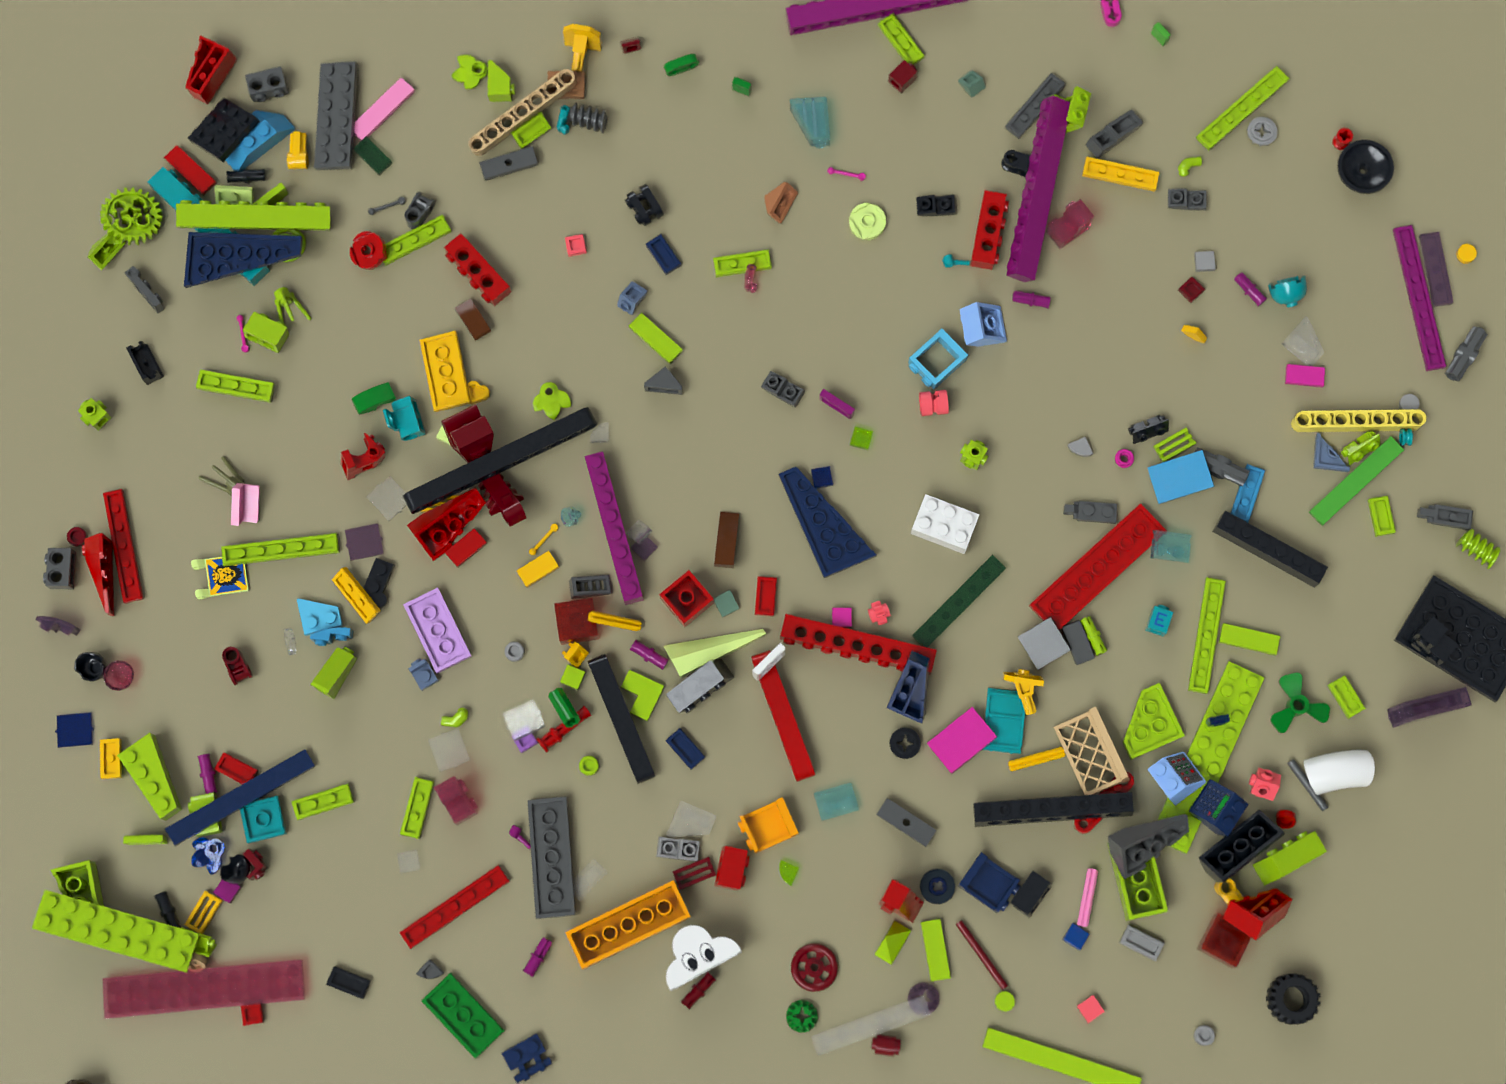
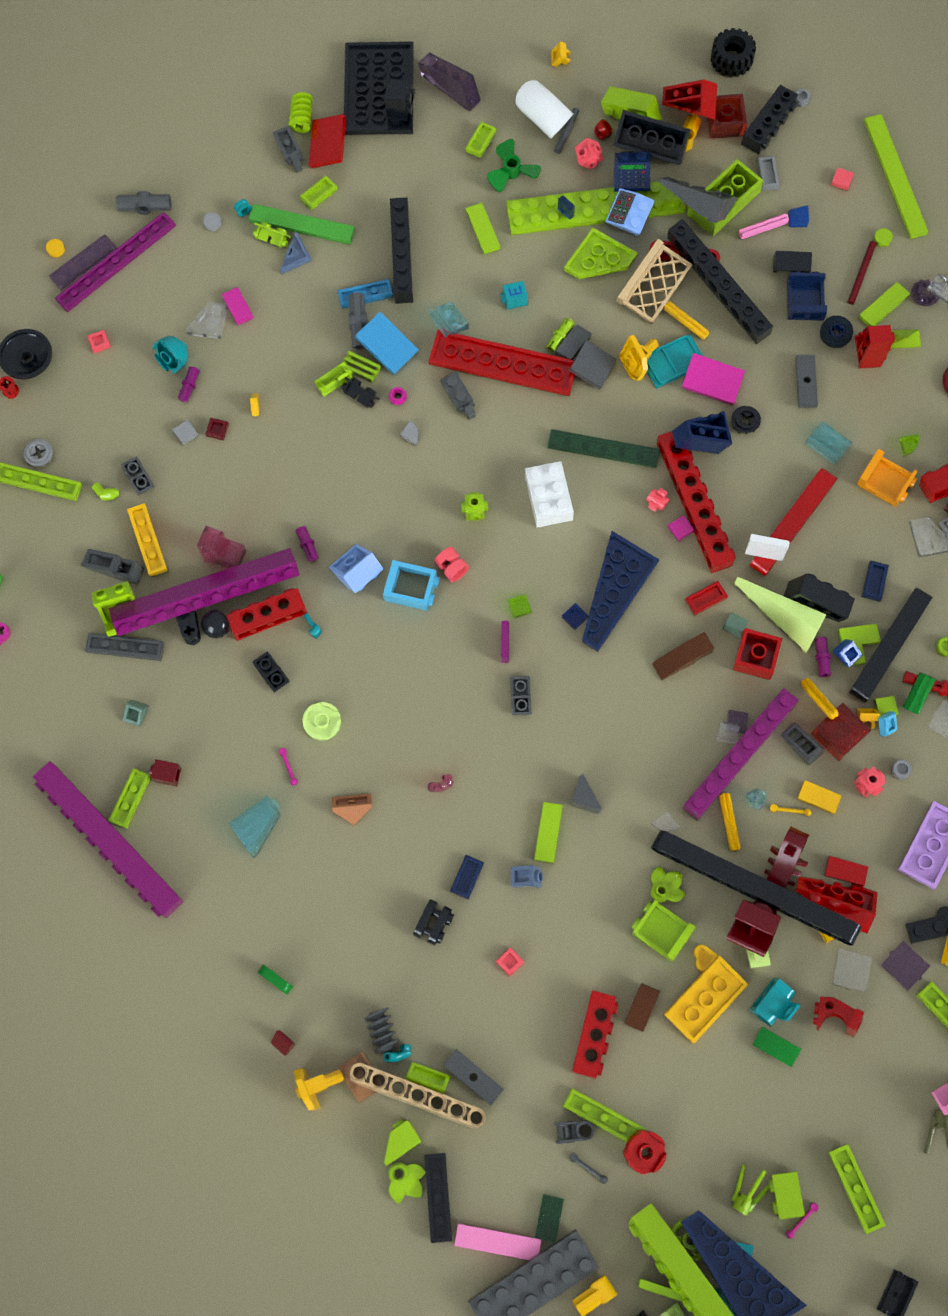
camera: 120 degrees left, 5 degrees down
lime tile [713,249,772,277] -> none
green tile [732,77,751,96] -> none
lime tile [1188,577,1226,694] -> none
light yellow beam [1291,409,1427,432] -> none
none -> coral tile [87,330,111,354]
none -> black hair [201,610,229,639]
none -> red tile [309,114,346,168]
none -> lime hinge [314,361,353,397]
none -> black plate [424,1153,452,1243]
none -> yellow tile [551,41,571,67]
none -> lime panel [632,899,696,963]
none -> yellow axle [719,793,741,851]
none -> black brick [741,85,798,155]
none -> blue slope [833,639,862,667]
none -> coral brick [853,767,886,798]
none -> medium azure tile [878,711,897,737]

